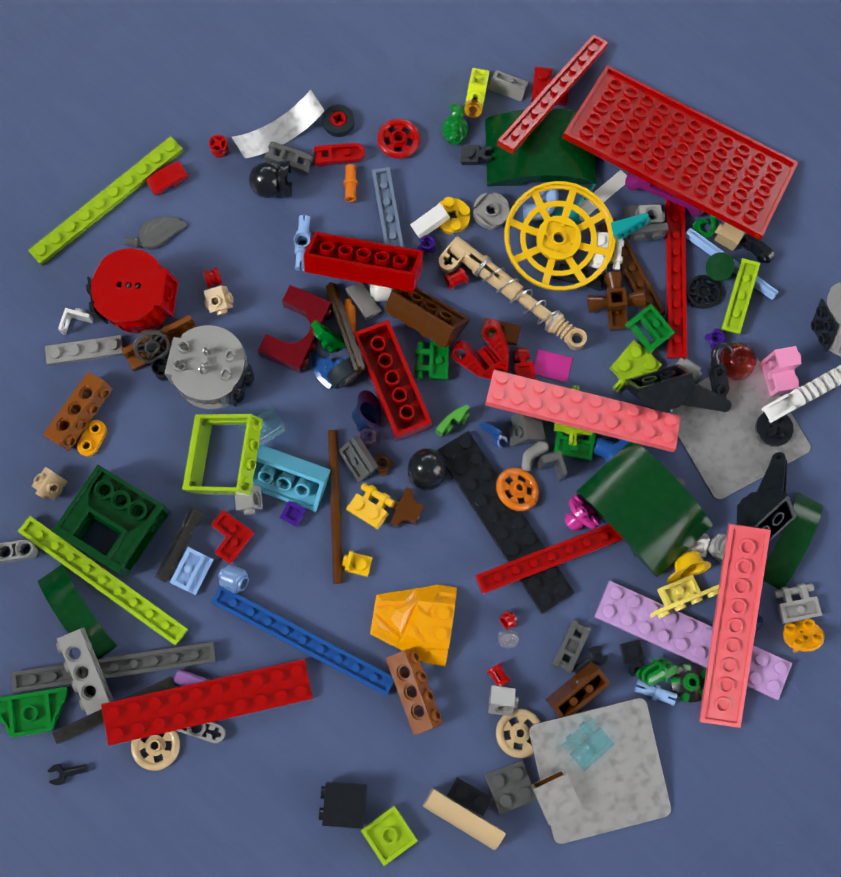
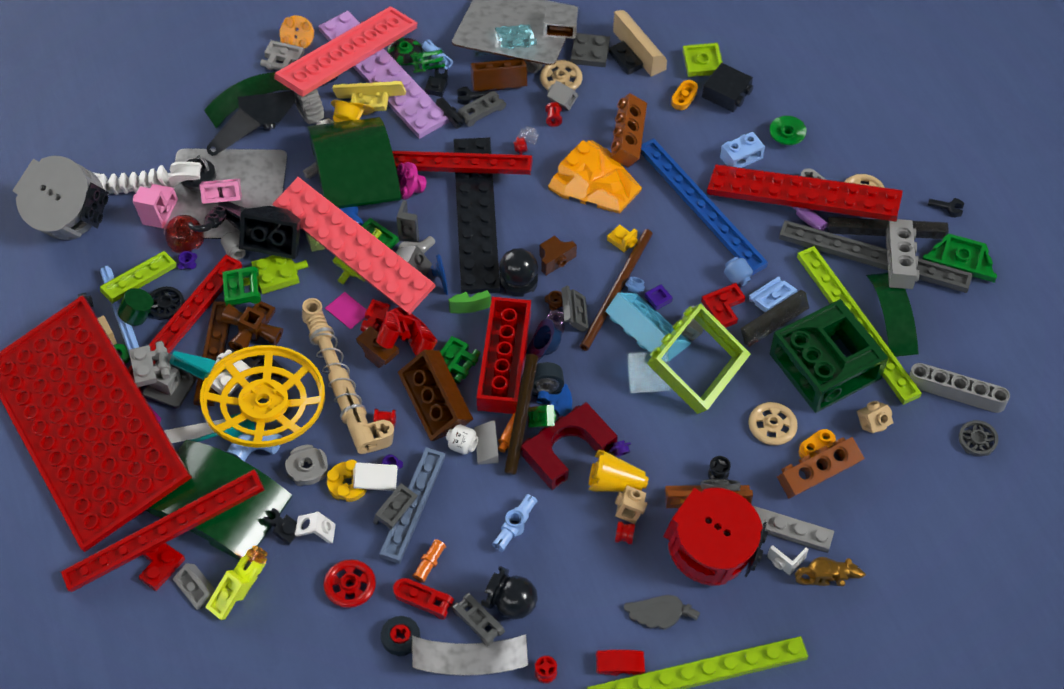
camera: 145 degrees left, 20 degrees down
light grey piece [164,325,255,410] -> none
red brick [304,232,423,292] -> none
yellow plate [346,483,395,530] -> none
green hair [442,102,468,145] -> none
orange plate [496,468,539,511] -> none
none -> light grey plate [129,341,171,387]
none -> bright pink brick [200,178,242,204]
none -> white bracket [295,512,336,543]
none -> dark grey panel [373,483,418,530]
none -> black axle [435,97,464,129]
none -> yellow cone [588,450,648,492]
none -> dark purple plate [609,440,631,457]
none -> medium blue plate [625,277,645,293]
none -> light orange plate [671,80,698,110]
none -> light blue brick [720,132,765,168]
none -> tan plate [748,402,798,446]
none -> green dish [770,116,807,145]
none -> pearl gold animal [795,557,866,586]

